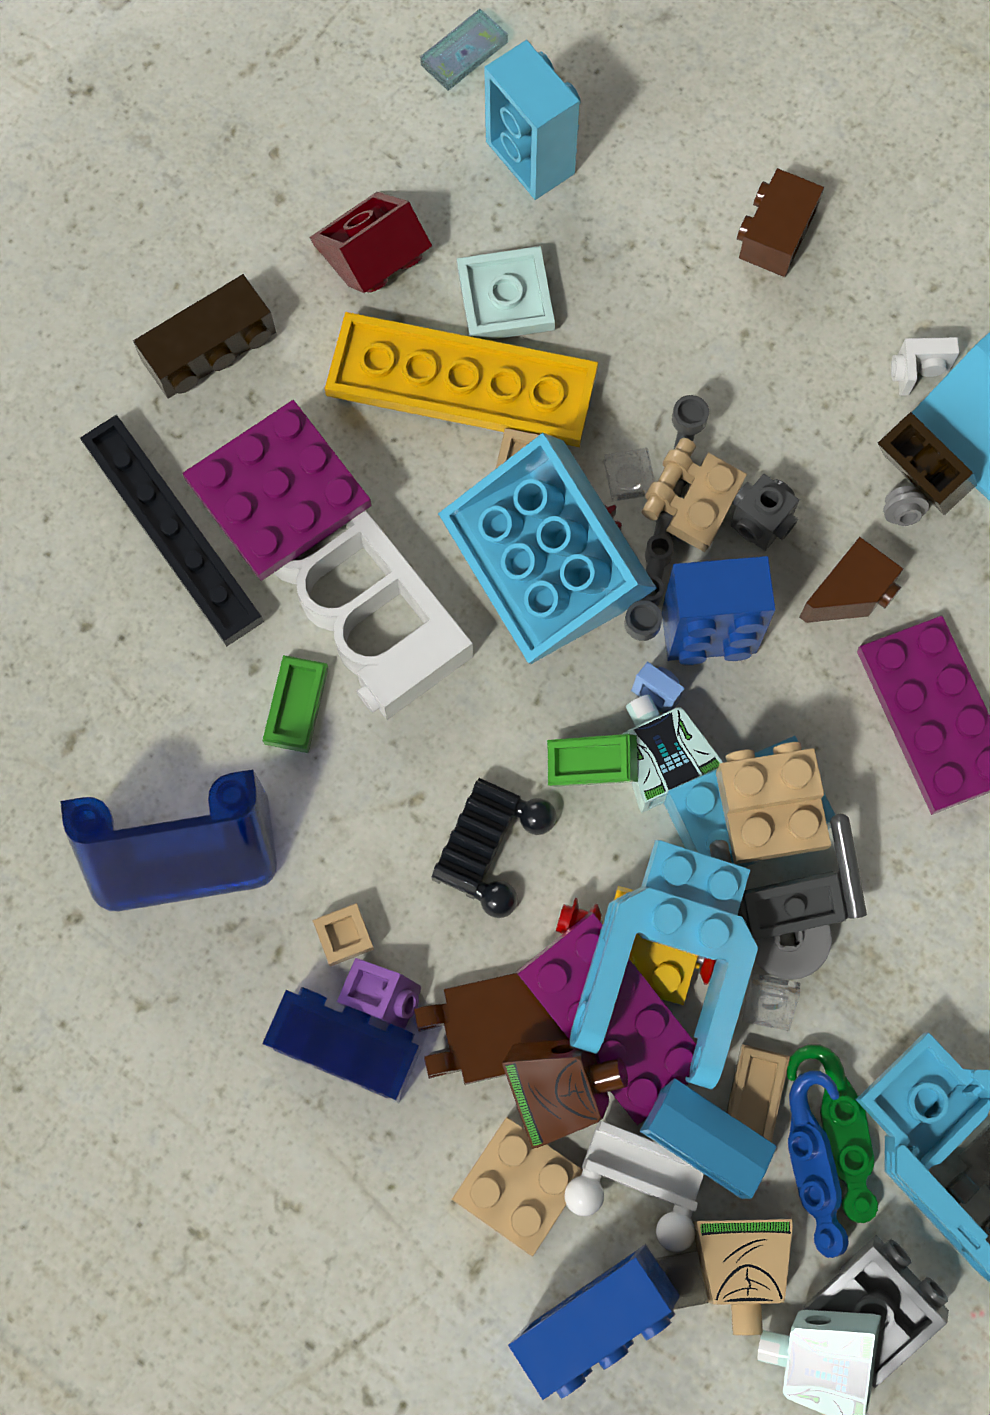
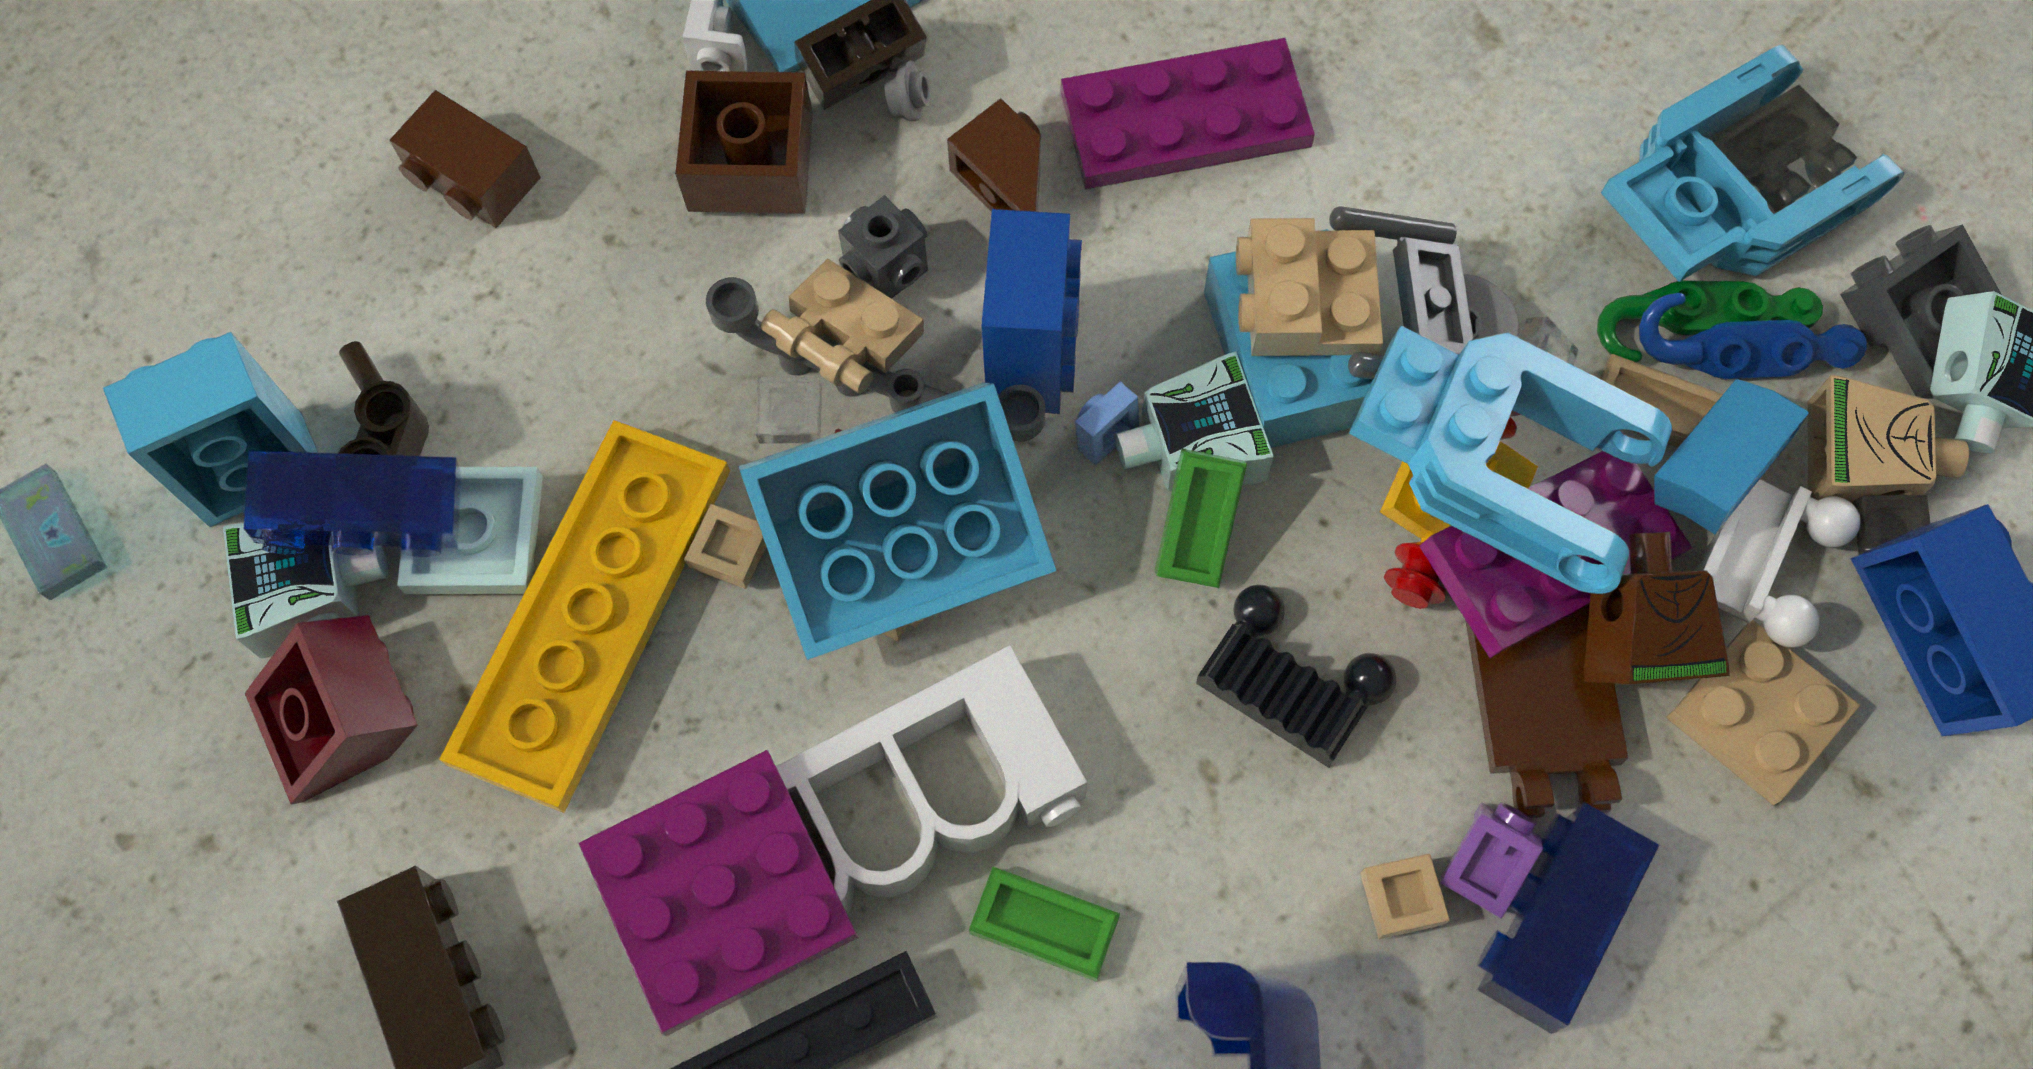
camera: 80 degrees left, 5 degrees down
none -> torso [223,517,389,659]
none -> clear blue brick [243,451,461,557]
none -> dark brown beam [334,341,429,512]
none -> reddish brown brick [675,71,813,214]

